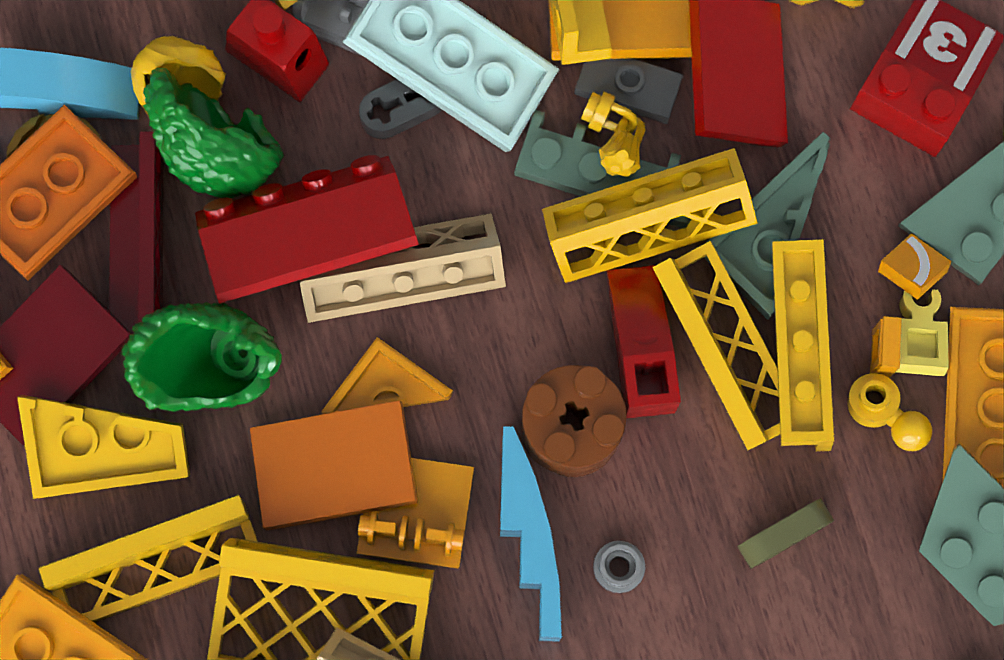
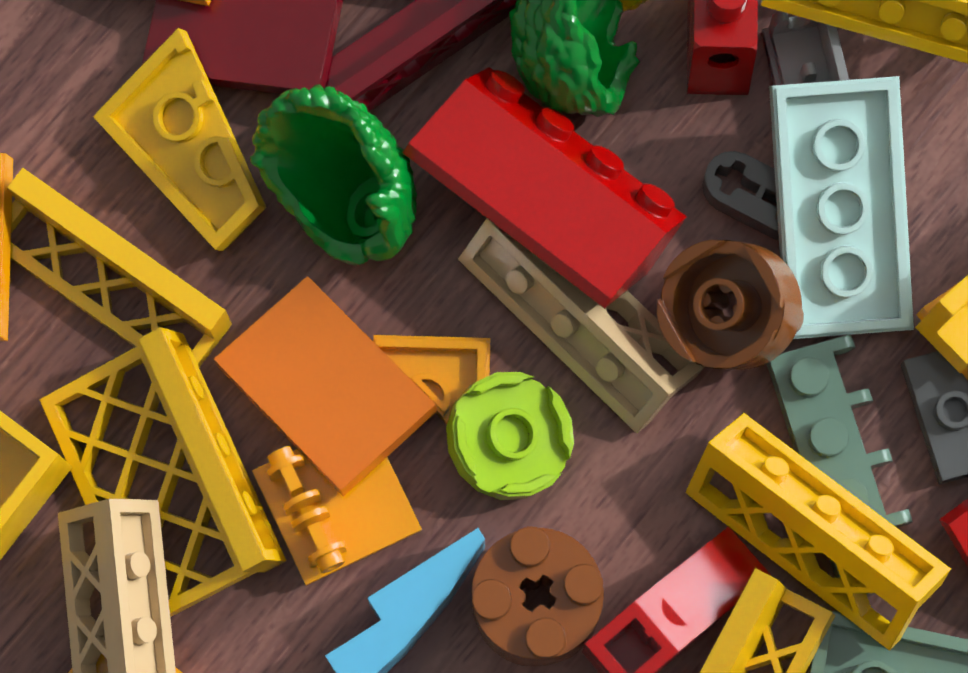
camera: 60 degrees right, 0 degrees up
yellow piece [581,91,646,177] -> none
none -> lime tile [446,372,574,500]
none -> dark orange brick [657,240,804,370]

